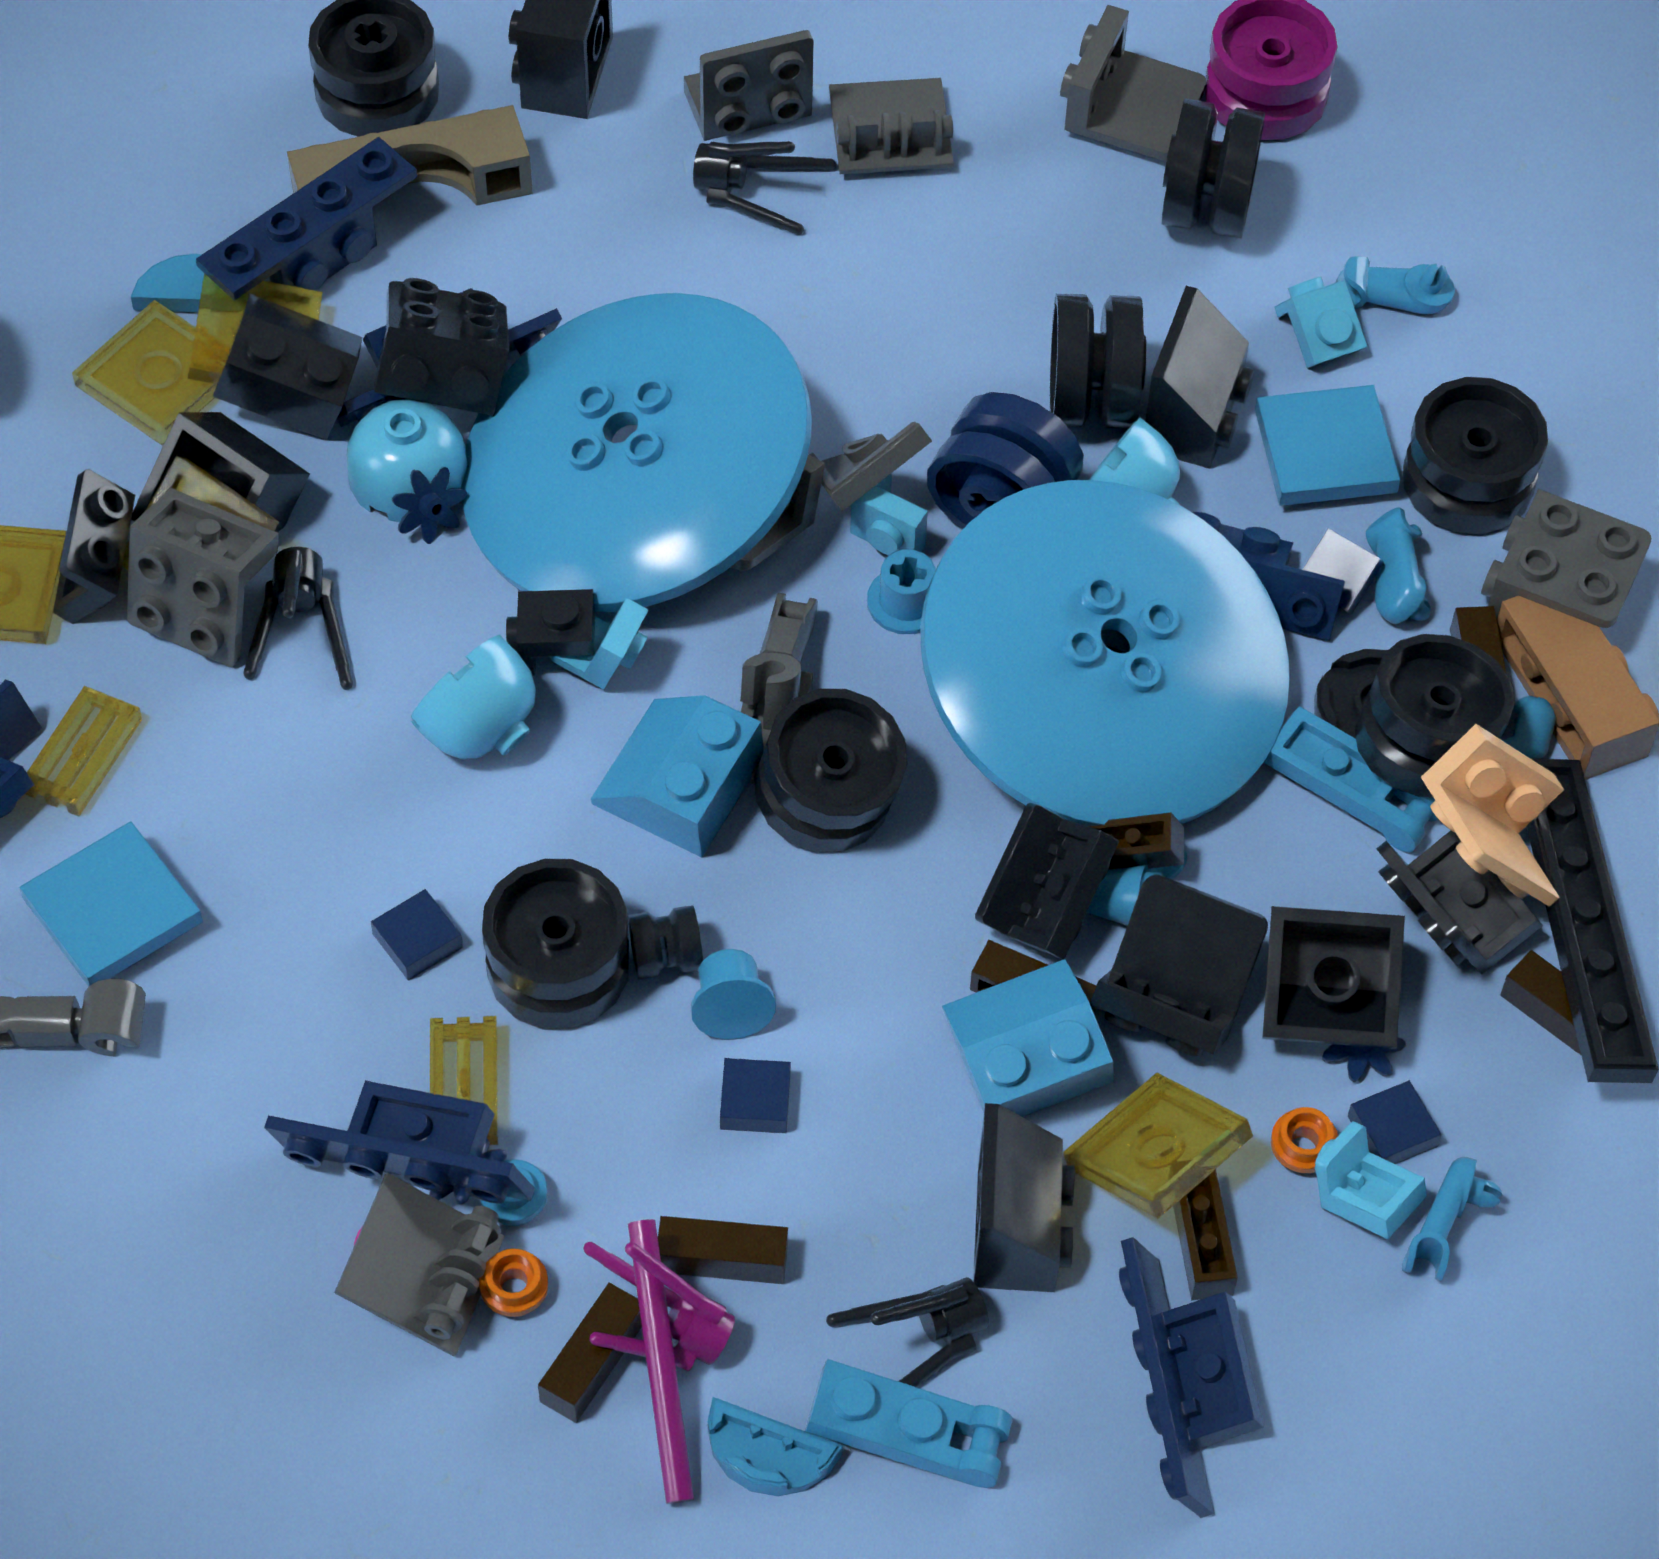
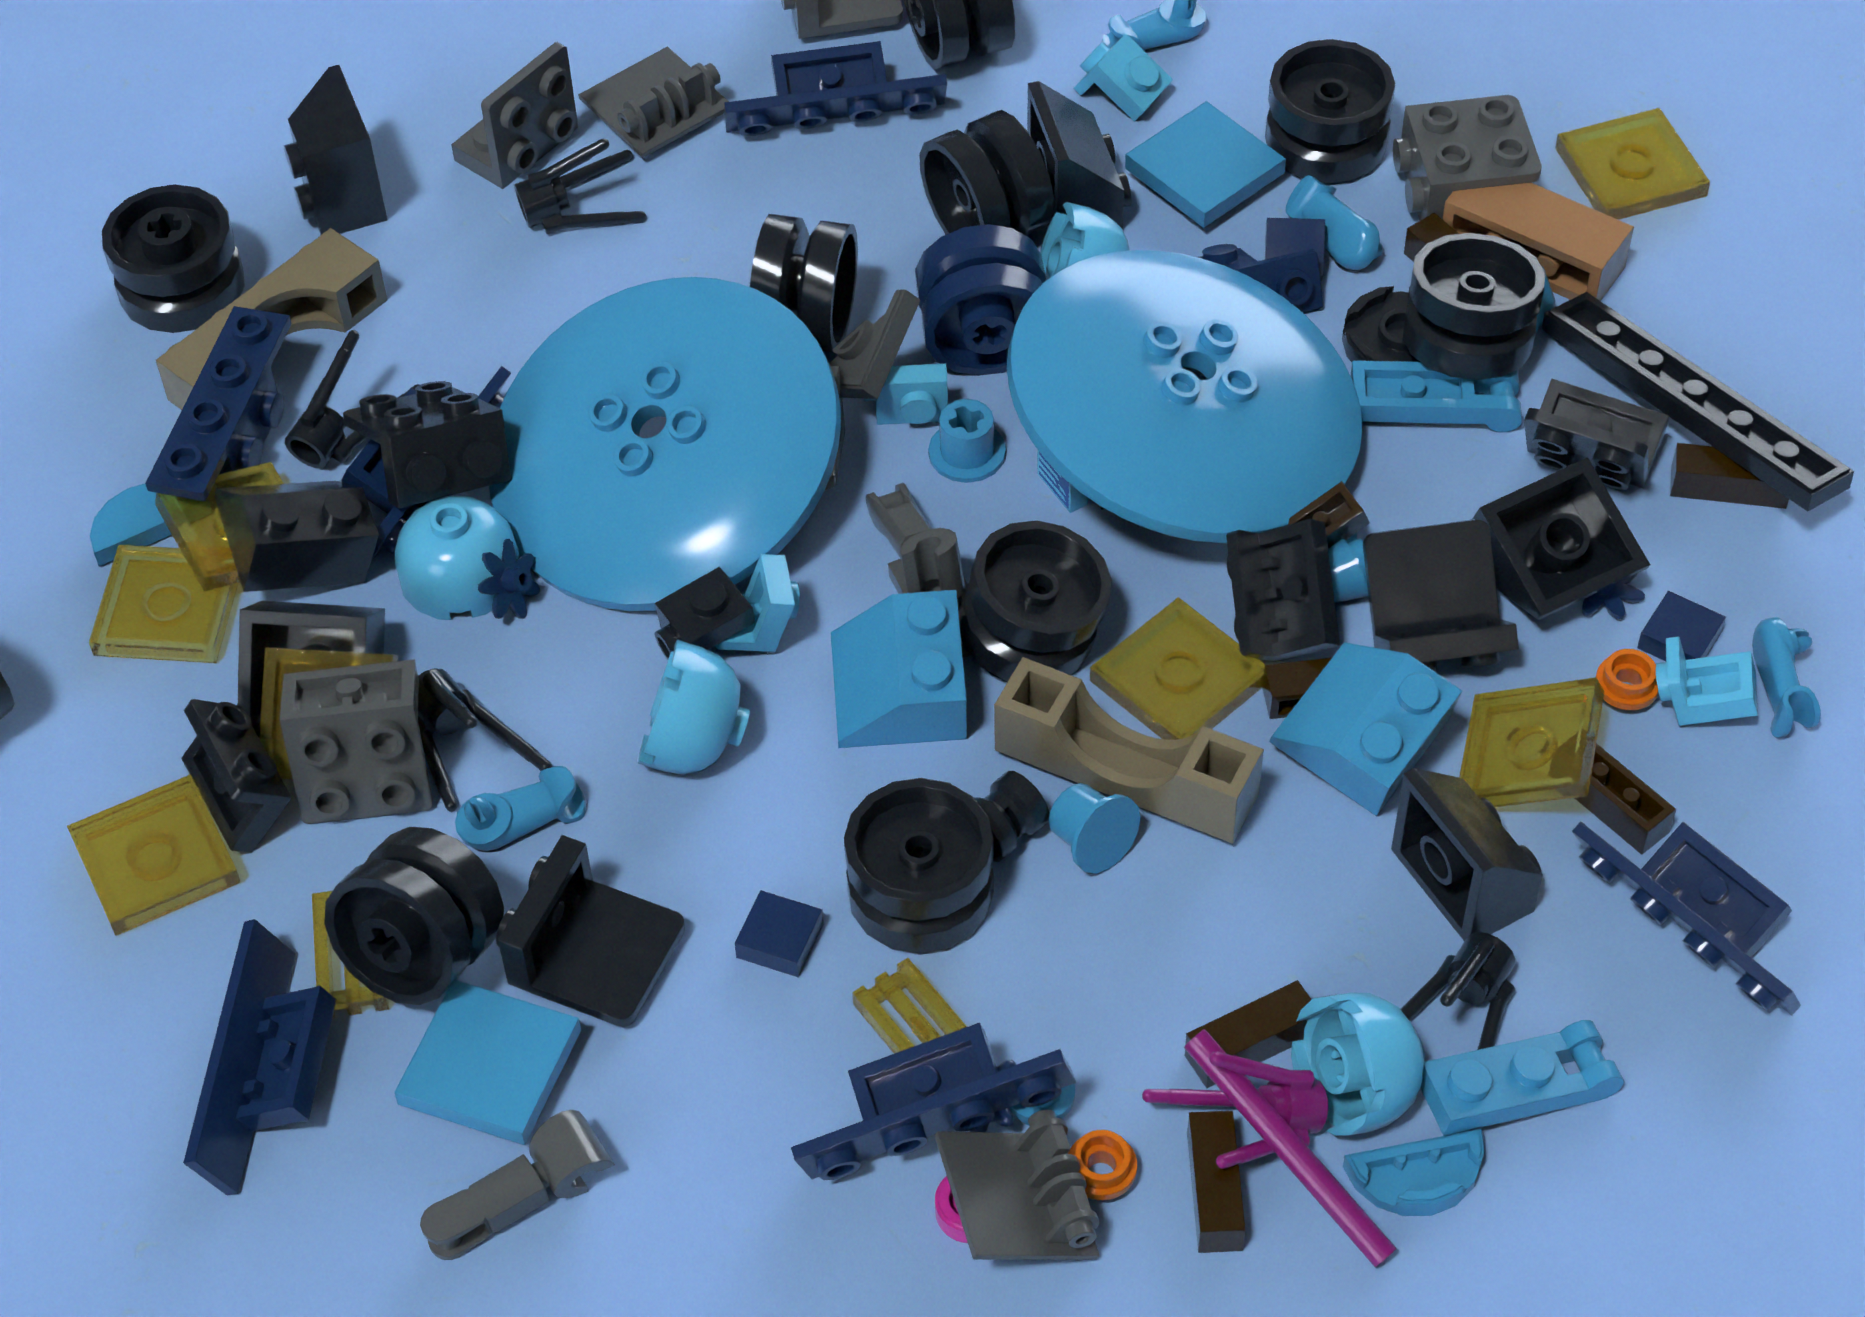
camera: 30 degrees left, 5 degrees down
dark blue tile [720,1058,791,1133] -> none
light nougat bracket [1421,724,1564,907] -> none
none -> black plant [284,330,420,468]
none -> black wheel [324,827,504,1005]
none -> dark azure piece [455,766,586,851]
none -> black bracket [496,835,685,1026]
none -> dark blue bracket [724,41,947,136]
none -> black wheel [750,214,858,352]
none -> dark tan arch [994,657,1264,844]
none -> clear yellow tile [1089,597,1265,740]
none -> medium azure cylinder [1291,993,1425,1136]

